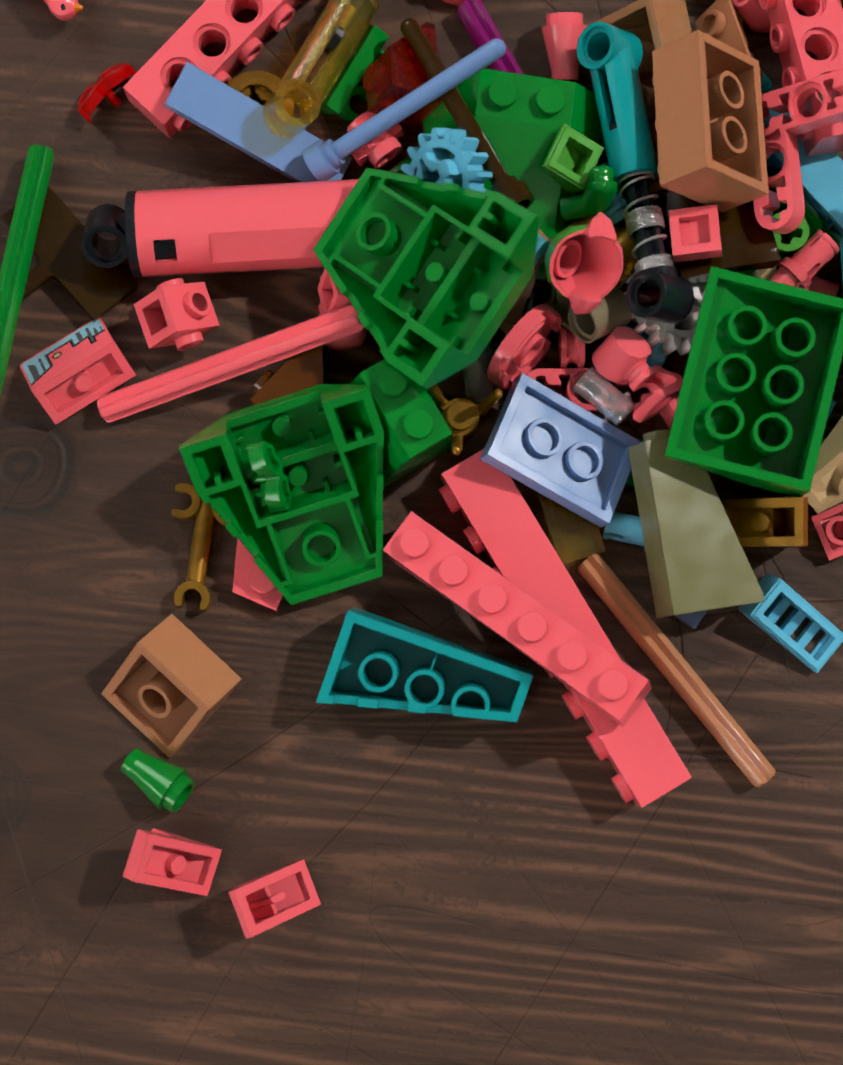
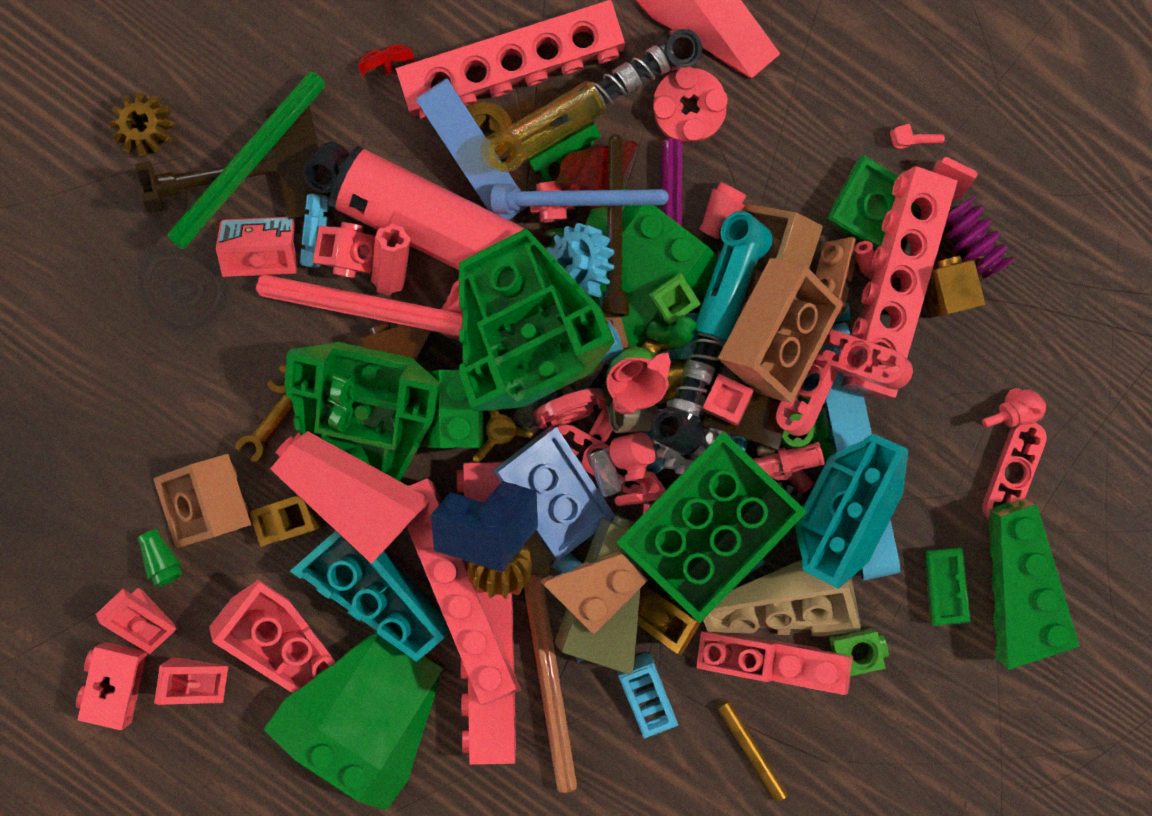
camera: 30 degrees right, 5 degrees up
none -> coral brick [76,642,148,730]
none -> coral wedge [209,579,335,693]
none -> pearl gold brick [249,495,326,547]
none -> green wedge [264,630,443,811]
none -> coral slope [270,431,430,564]
none -> medium azure axle [300,193,329,267]
none -> coral axle [371,224,410,296]
none -> dark blue brick [431,481,538,572]
none -> pearl gold gear [467,545,532,599]
none -> nougat wing [541,551,648,635]

